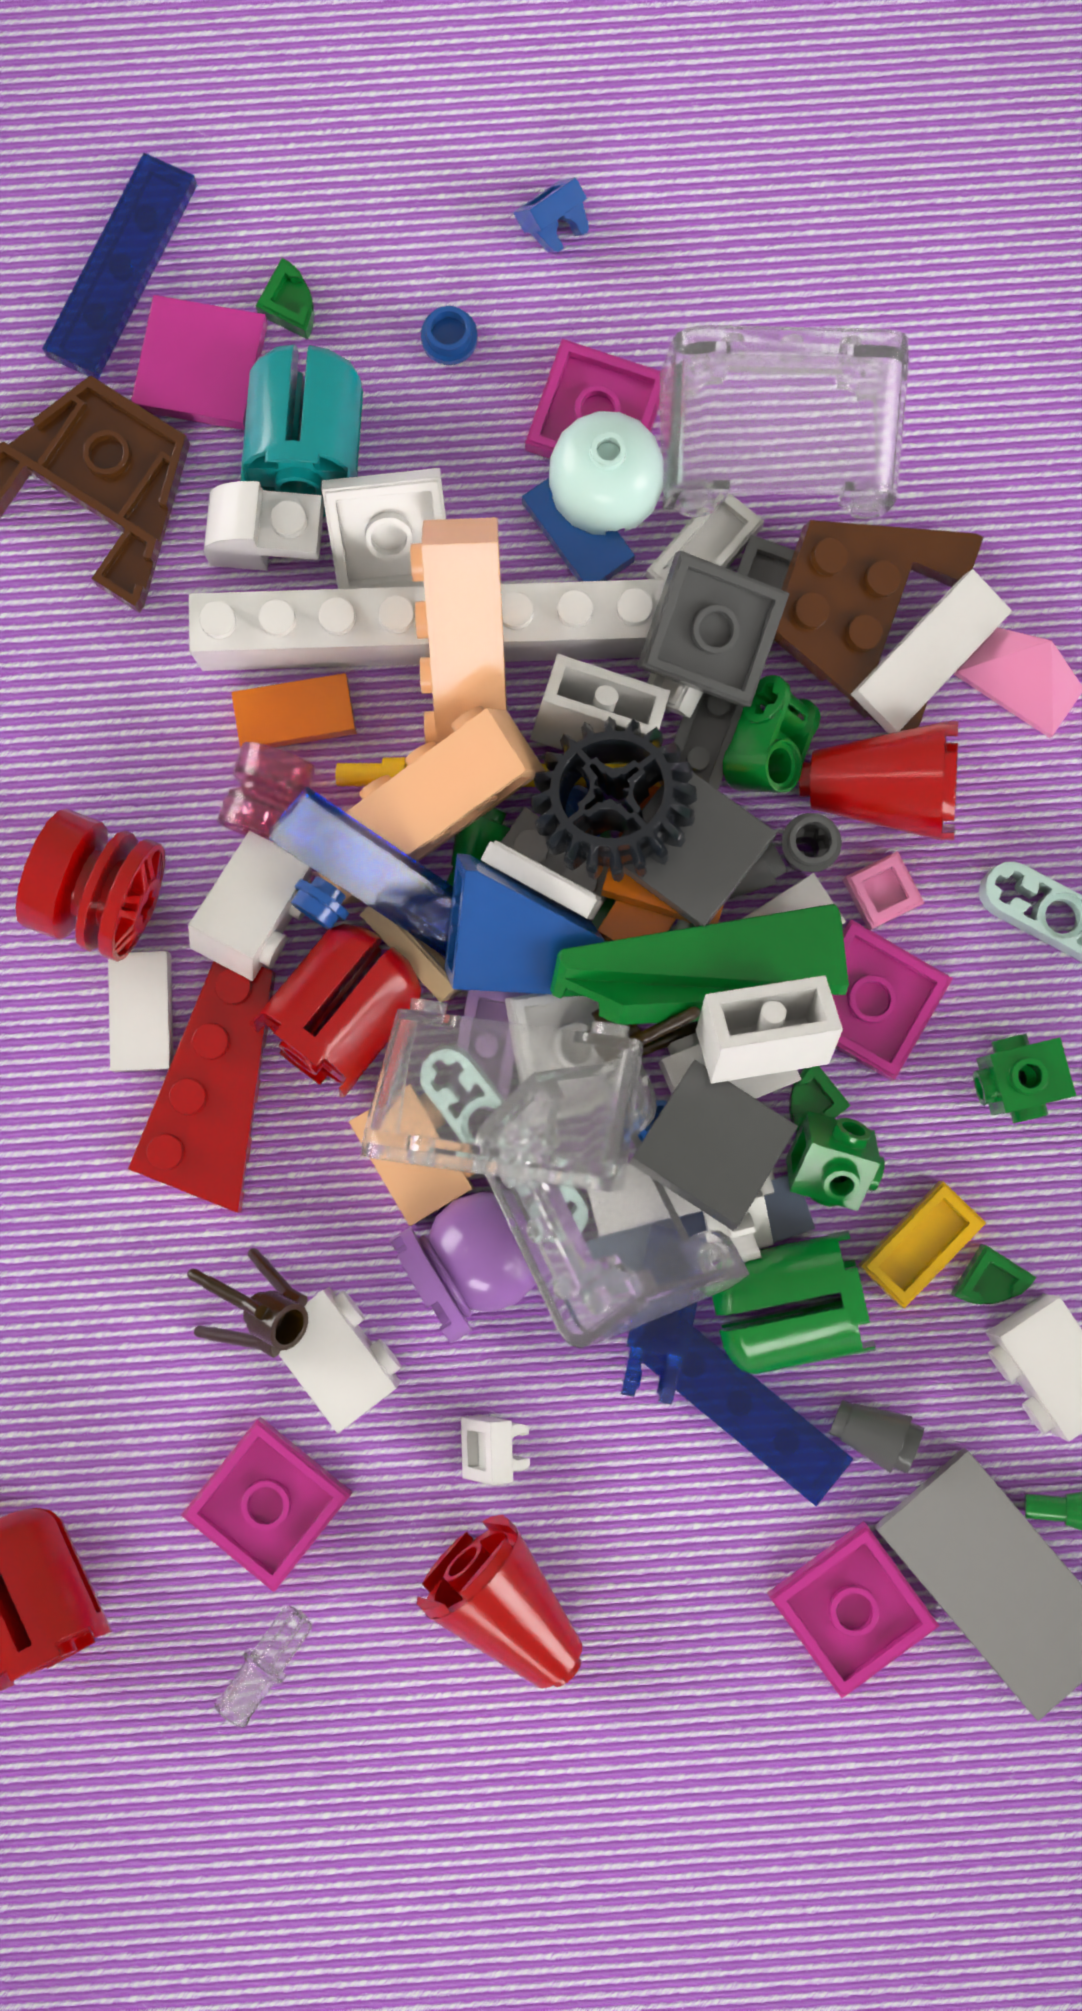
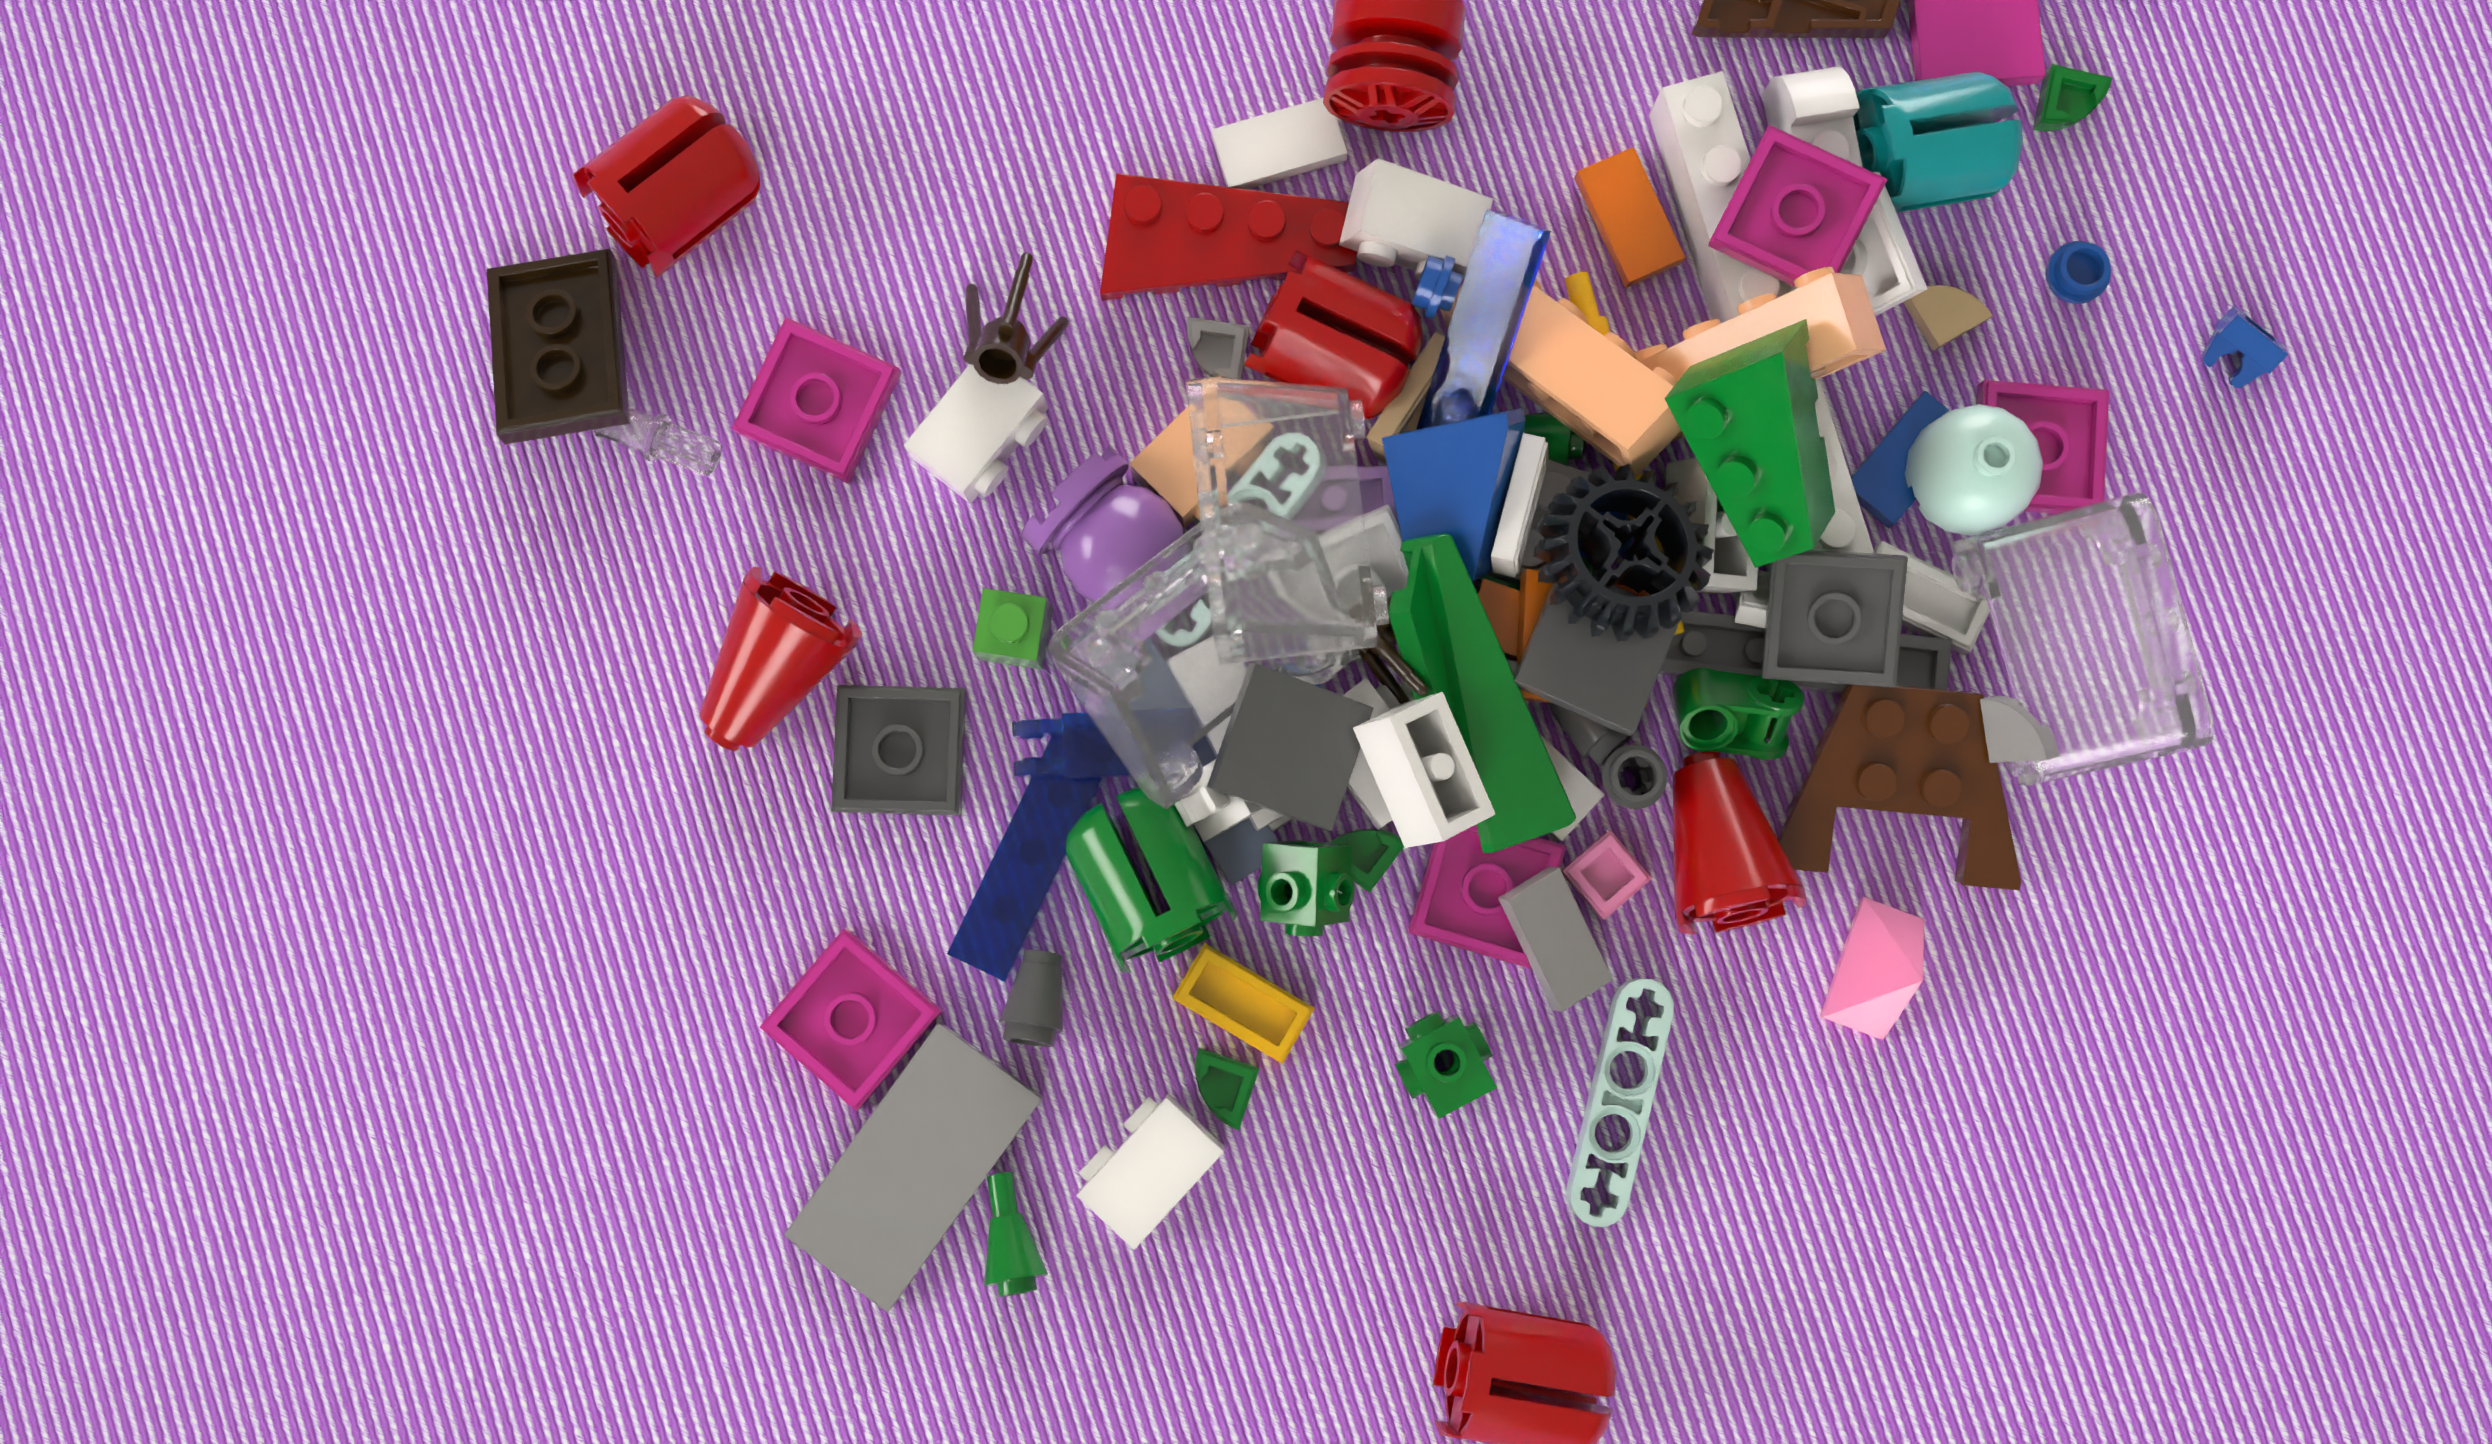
camera: 75 degrees right, 0 degrees up
clear pink wheel [217,742,316,847] -> none
white tile [461,1415,530,1485] -> none
white tile [851,569,1012,734] -> none
none -> dark brown tile [487,248,630,445]
none -> dark grey tile [831,685,966,816]
none -> bright green brick [972,588,1053,670]
none -> light grey tile [1187,317,1249,392]
none -> light grey tile [1498,866,1613,1012]
none -> green wedge [1664,319,1835,568]
none -> dark pink tile [1708,125,1888,287]
none -> tan tile [1903,285,1993,351]
none -> light grey tile [1980,696,2060,763]

